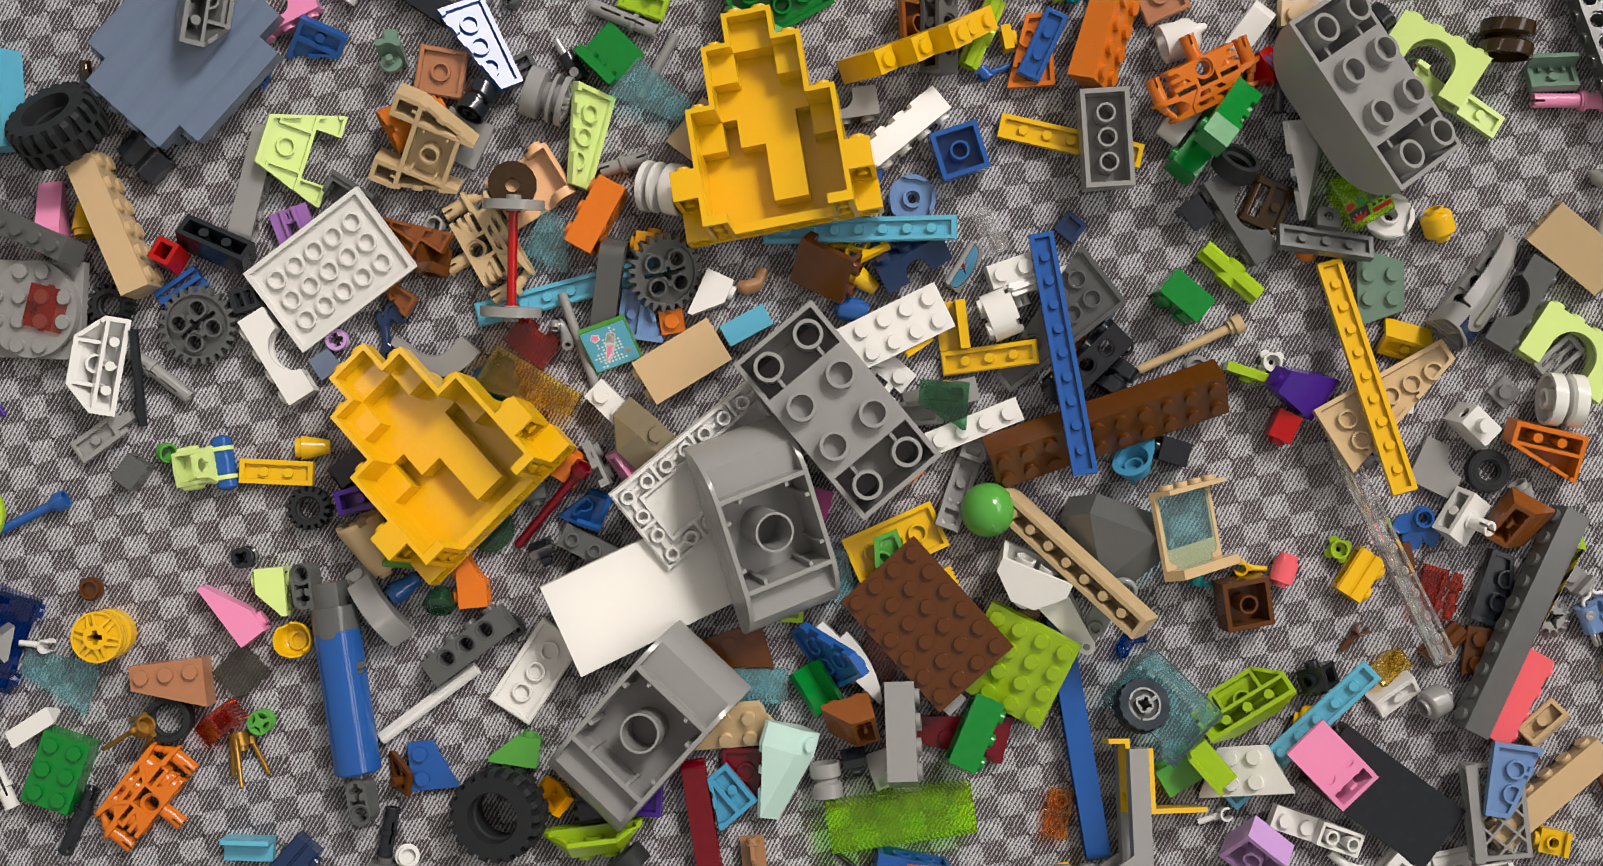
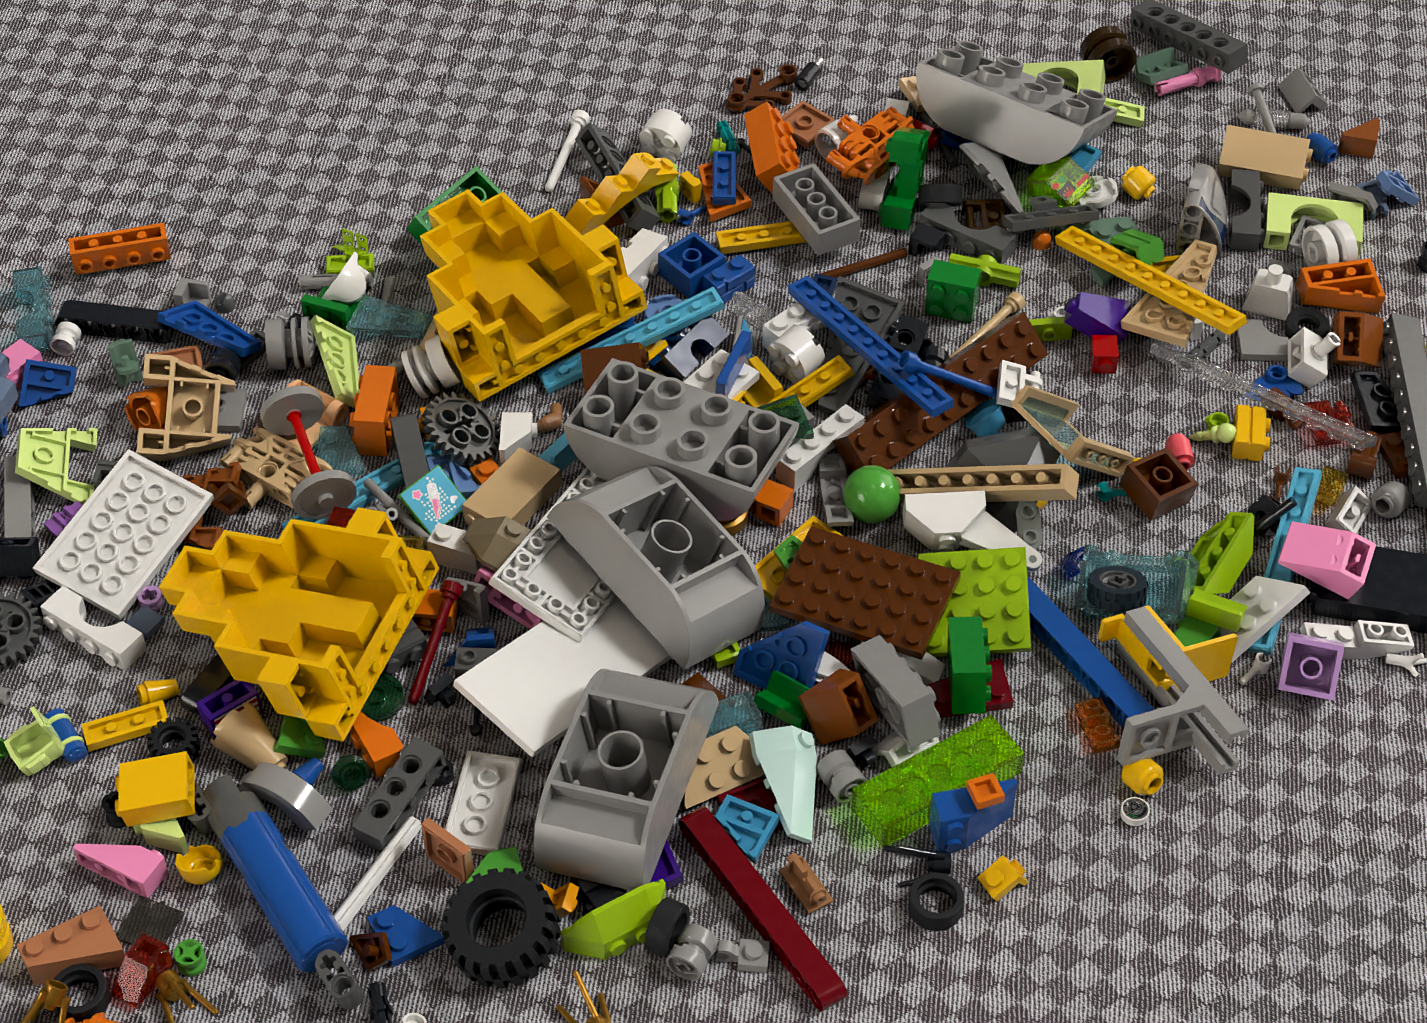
camera: 20 degrees left, 40 degrees down
none -> yellow brick [115,751,195,827]
none -> white hat [322,252,370,305]
none -> nougat plate [421,817,474,883]
none -> blue brick [702,255,755,303]
none -> blue tile [716,331,751,397]
none -> reddish brown bar [820,248,908,278]
none -> blue piece [898,350,997,399]
none -> light grey tile [917,255,942,287]
none -> white plate [996,360,1043,415]
none -> bright green brick [1110,229,1164,265]
none -> yellowish green bar [1190,423,1236,443]
none -> black bar [1254,497,1297,536]

